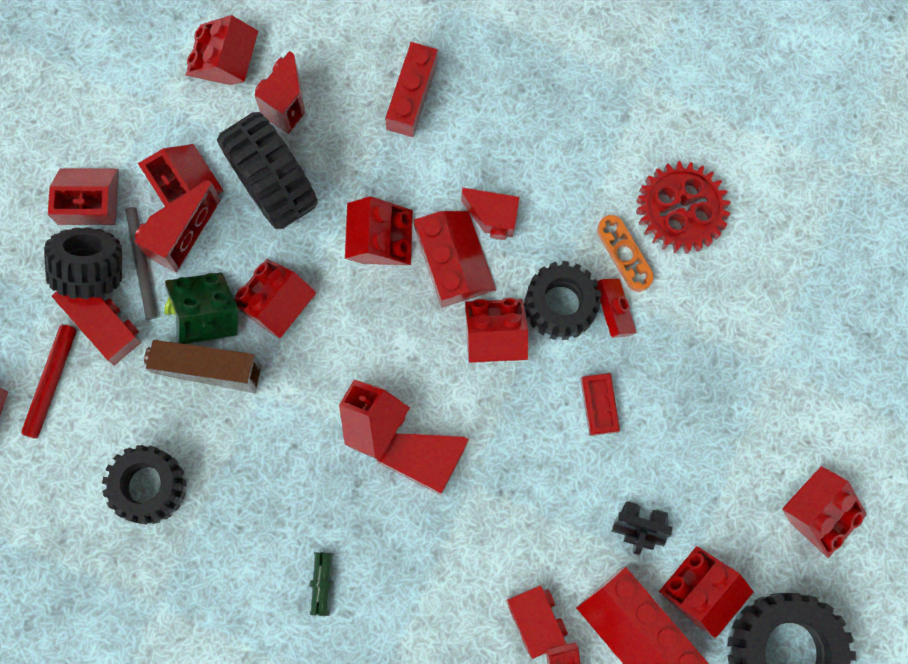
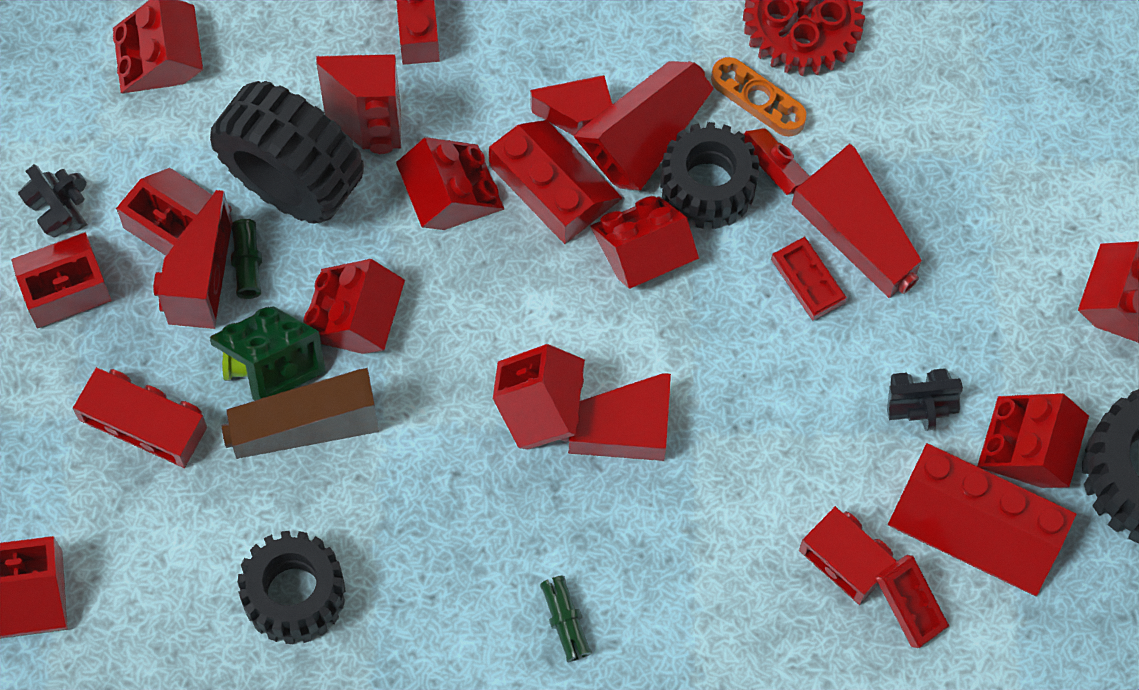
camera: 20 degrees left, 10 degrees down
red axle [21,324,77,439] -> none
black tyre [44,227,123,299] -> none
dark grey bar [125,207,158,320] -> none
red slope [254,51,305,135] -> none
none -> black hips [18,164,87,237]
none -> dark green pin [231,219,262,299]
none -> red slope [316,54,401,154]
none -> red slope [574,61,714,191]
none -> red slope [792,143,922,298]

